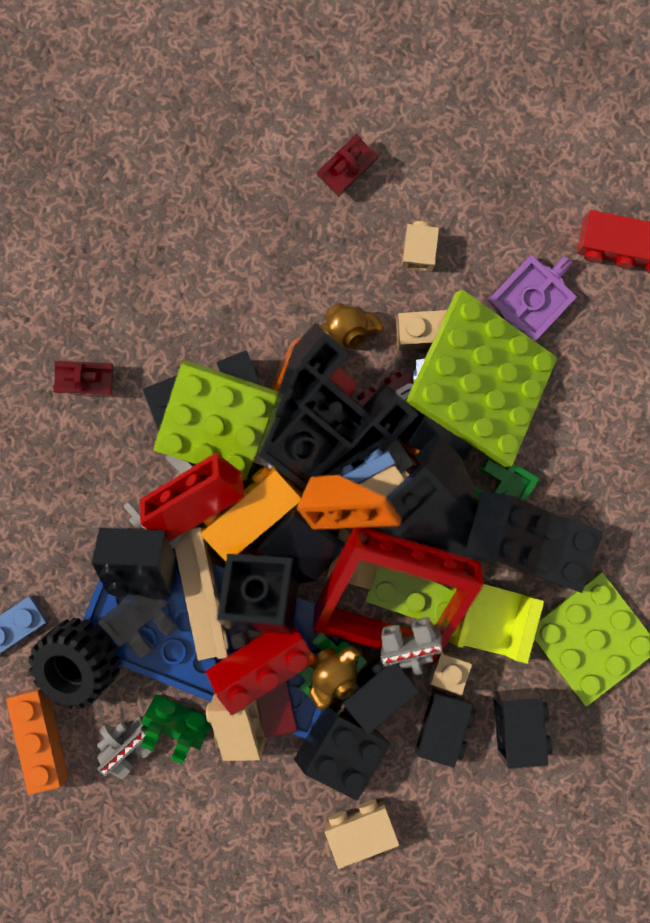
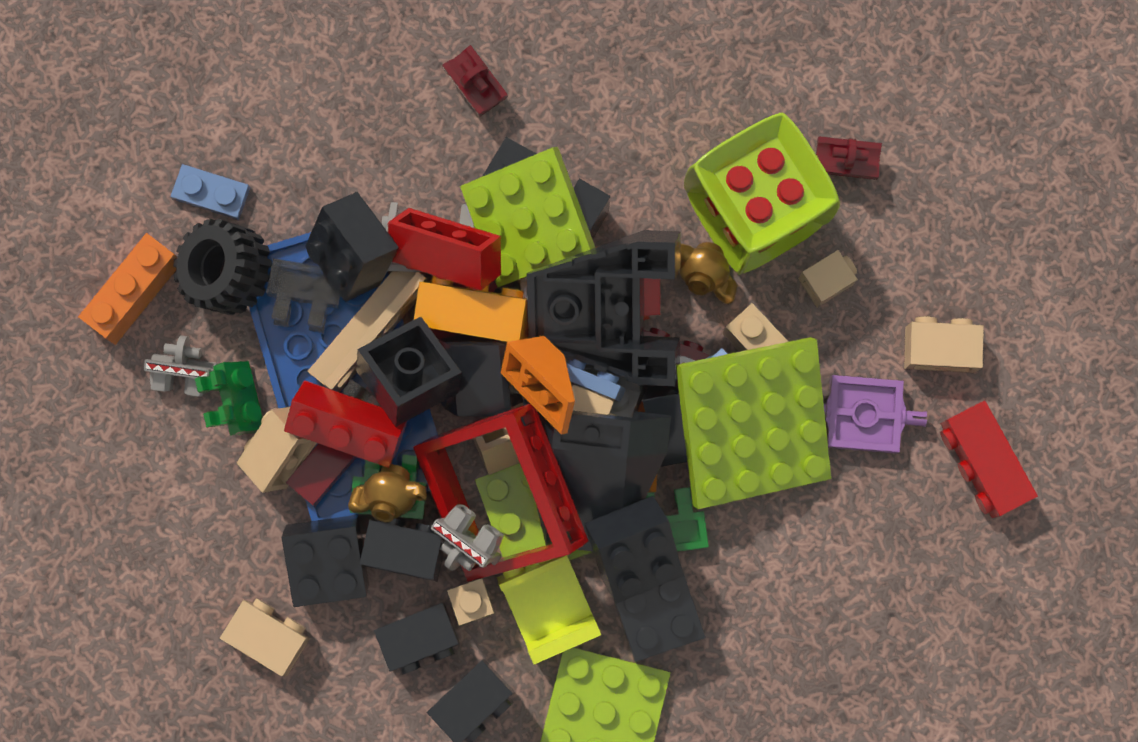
camera: 50 degrees right, 5 degrees down
none -> lime piece [684,112,840,275]
none -> tan brick [904,317,984,373]

